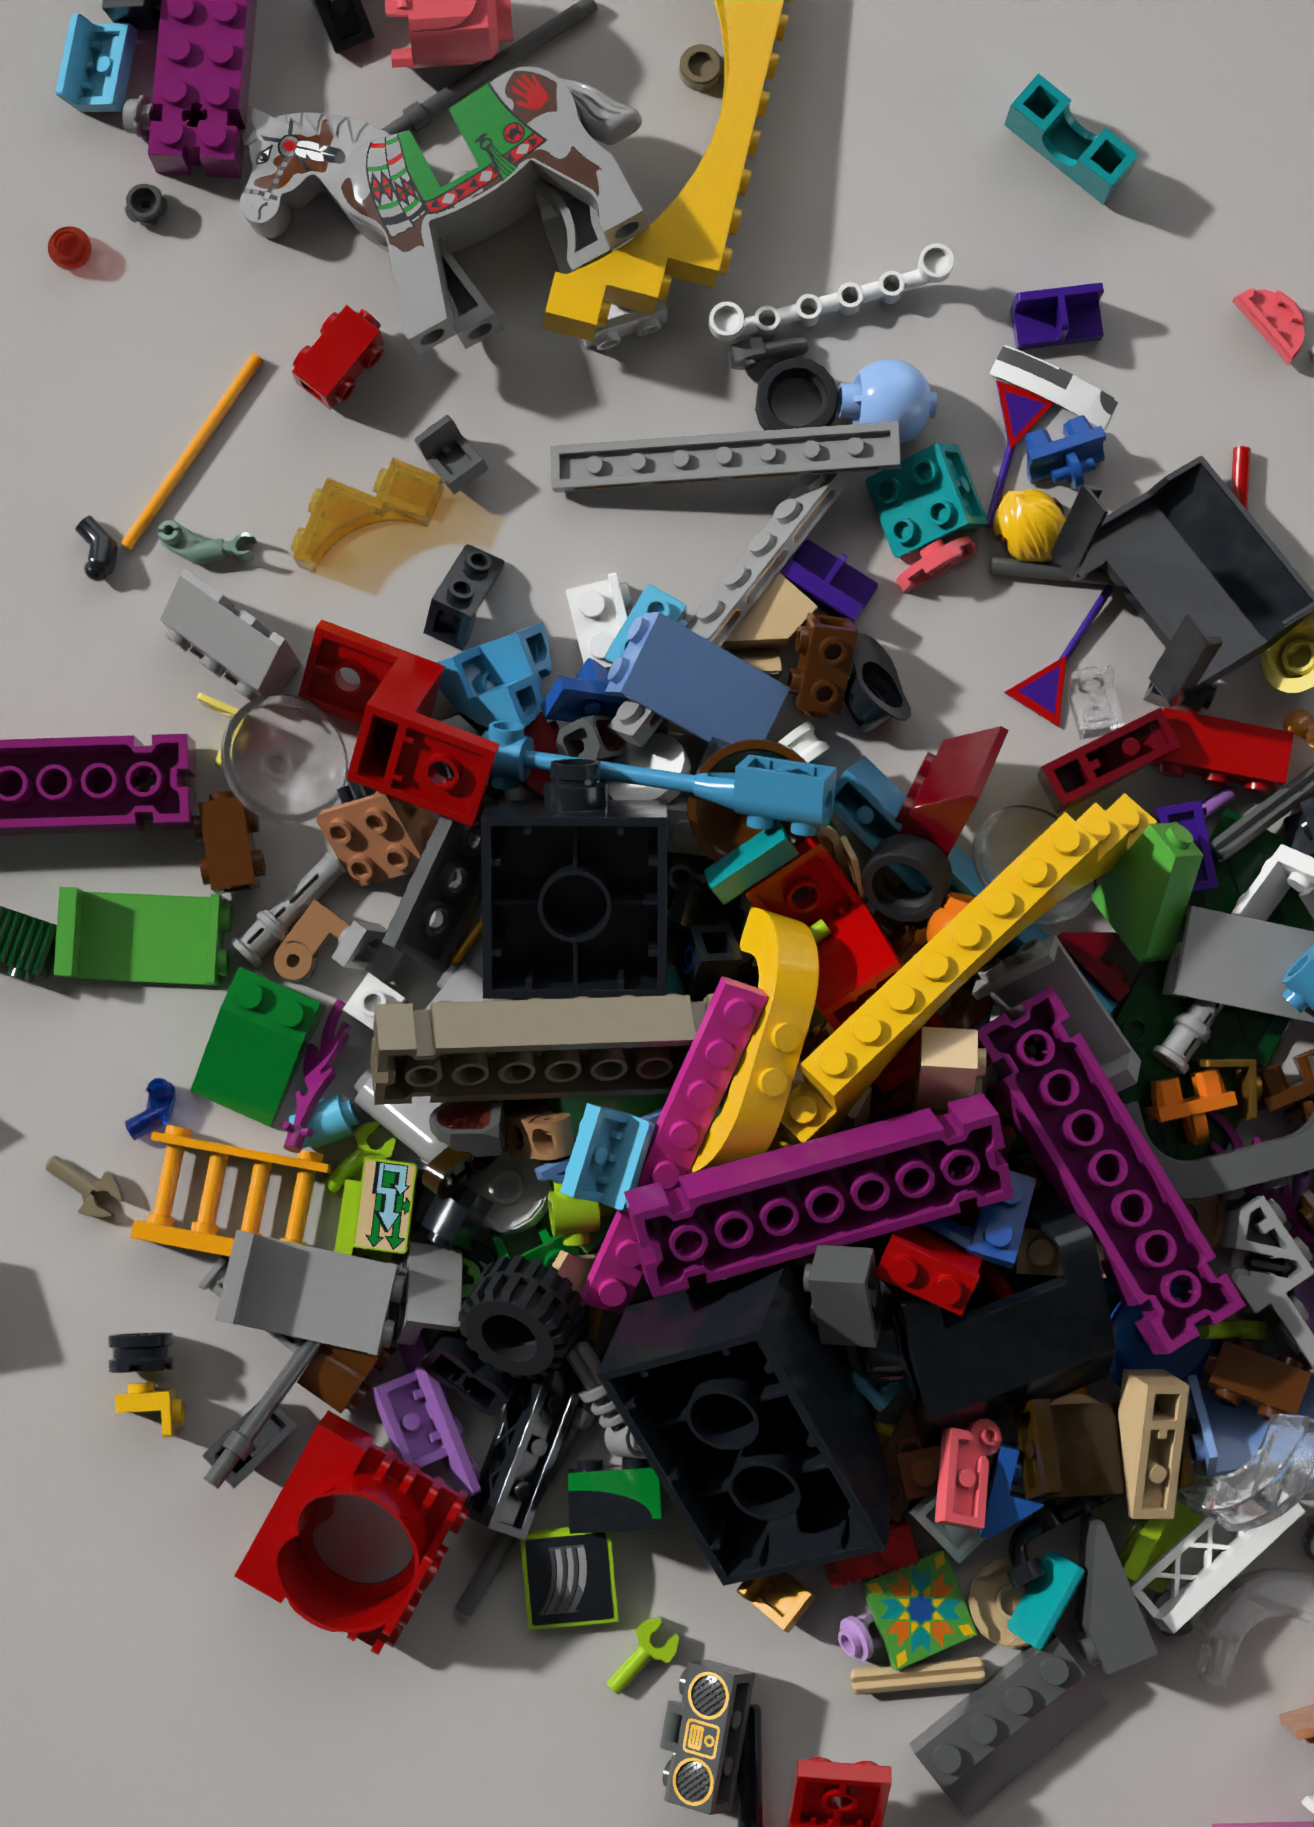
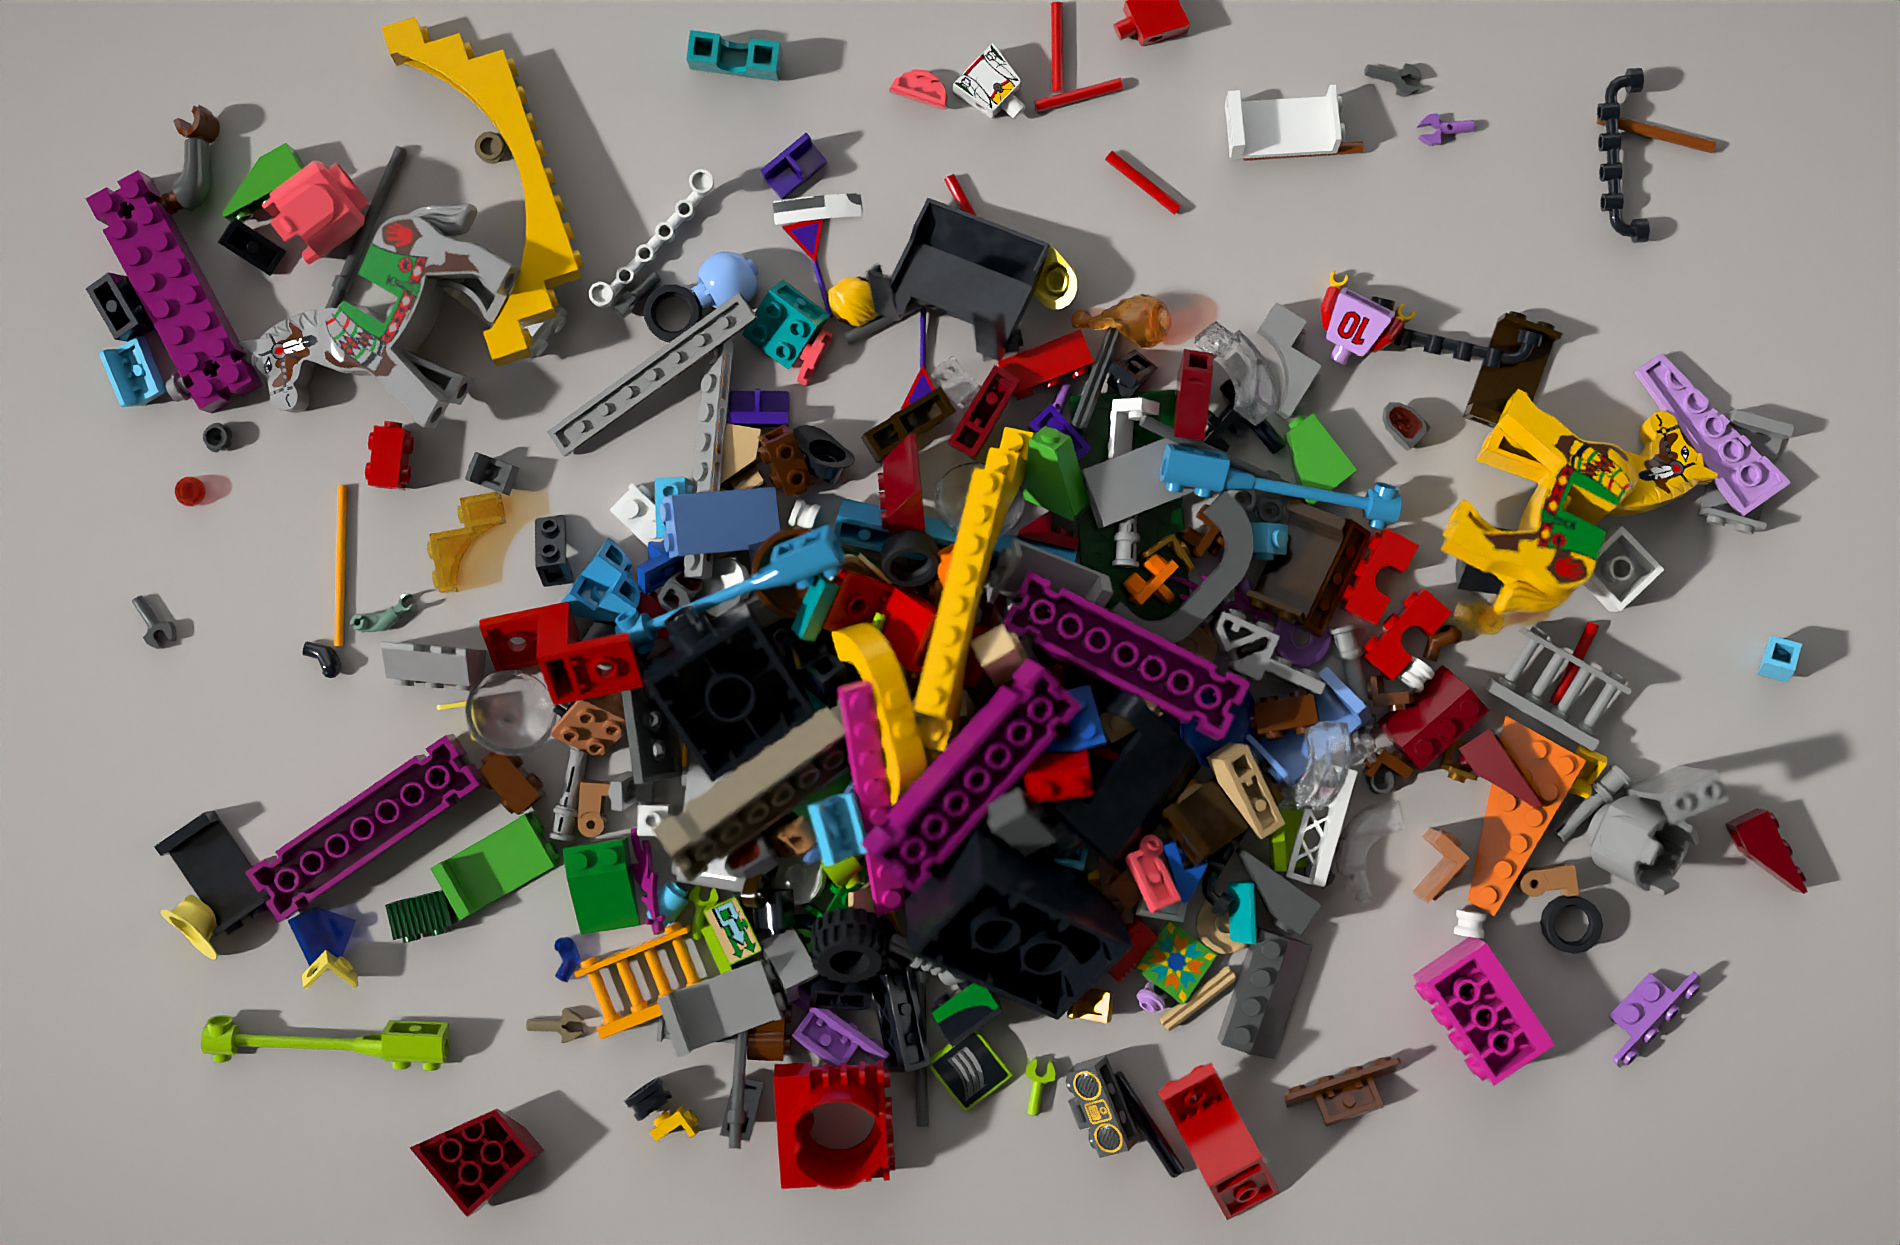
camera: 30 degrees left, 5 degrees up
blue hips [1025,415,1106,490] -> none
lime bar [1196,1319,1269,1339] -> none
none -> dark brown slope [861,386,956,463]

